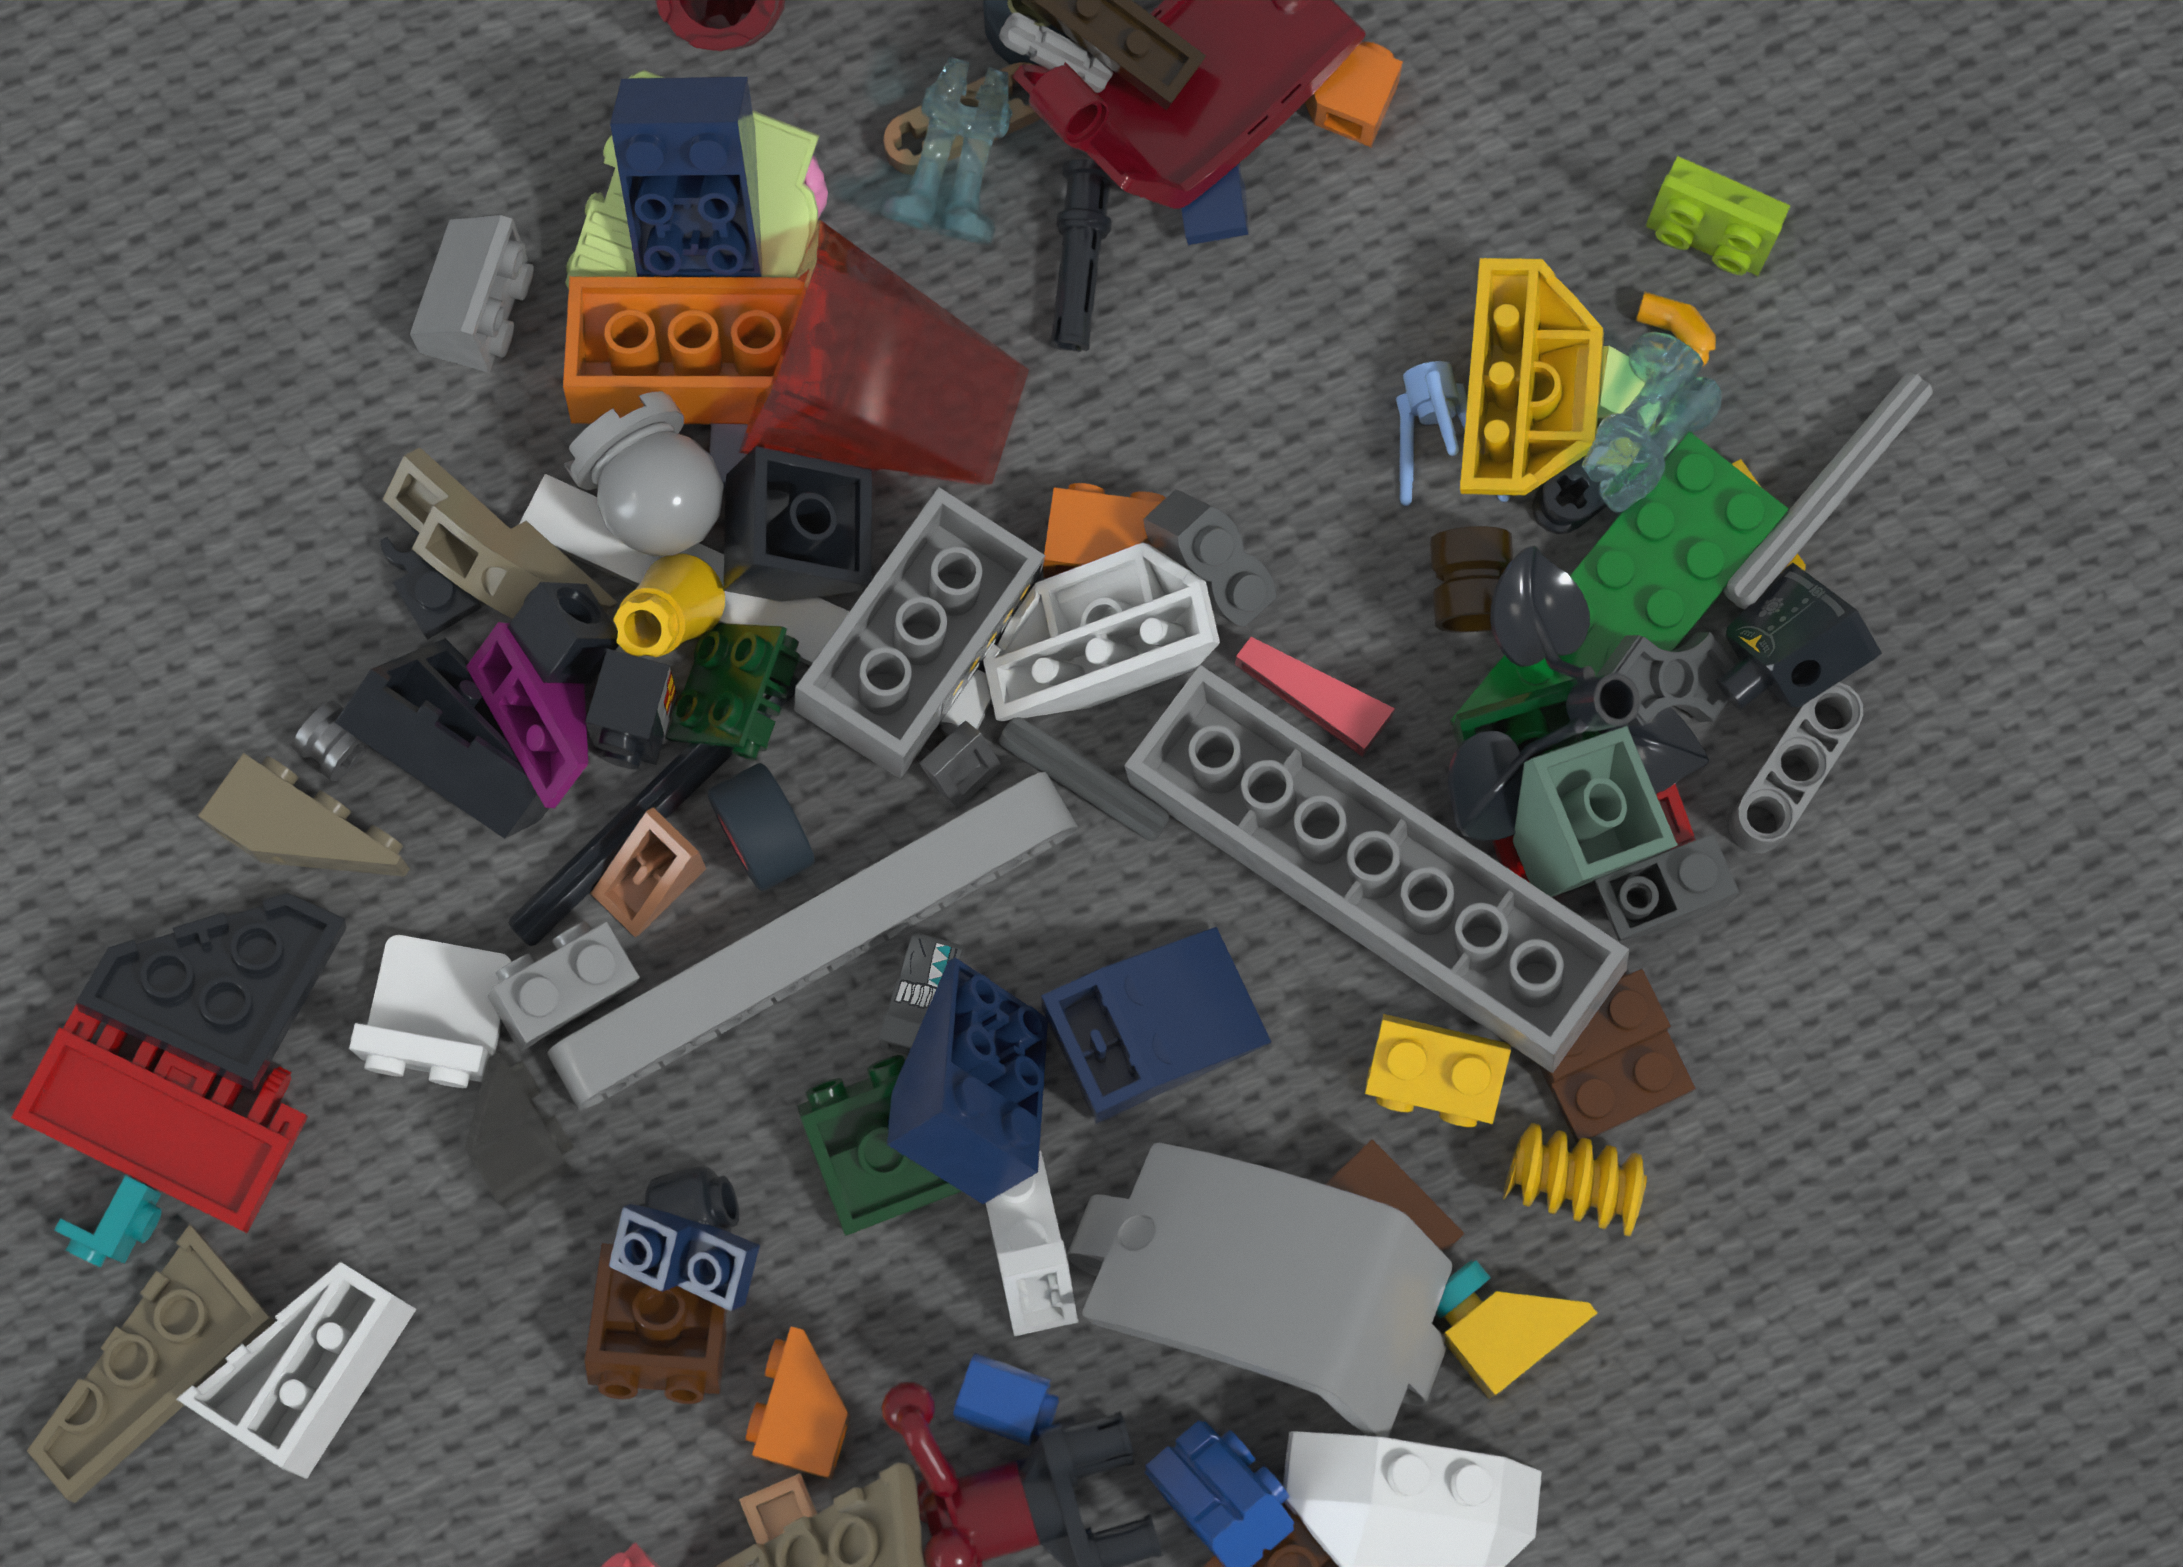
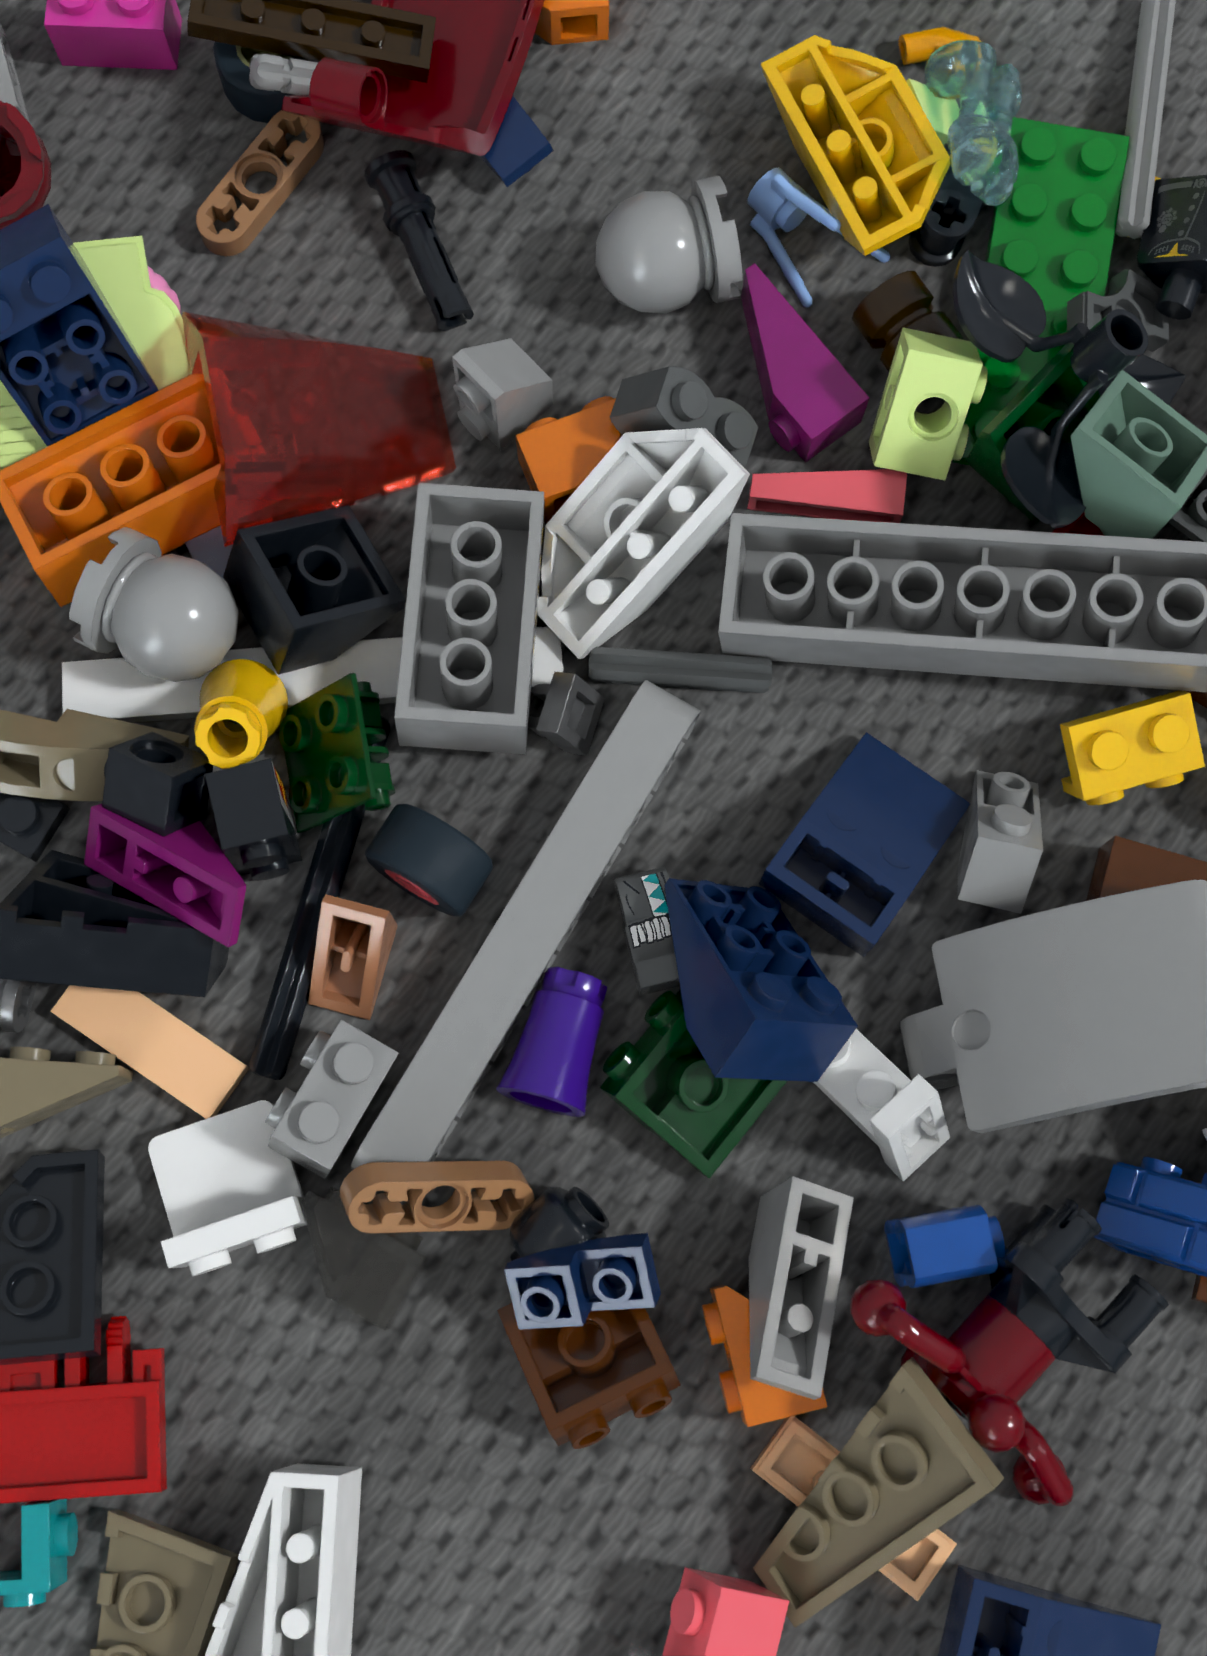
camera: 30 degrees left, 0 degrees up
clear light blue piece [880,56,1012,244] -> none
none -> light nougat tile [50,985,249,1119]
none -> medium nougat beam [340,1161,534,1233]
none -> light grey slope [452,338,553,450]
none -> dark purple plant [496,967,607,1117]
none -> light grey tile [595,176,743,314]
none -> magenta slope [741,263,869,463]
none -> light grey slope [748,1176,854,1400]
none -> yellowish green brick [869,327,988,481]
none -> light grey slope [957,770,1043,914]

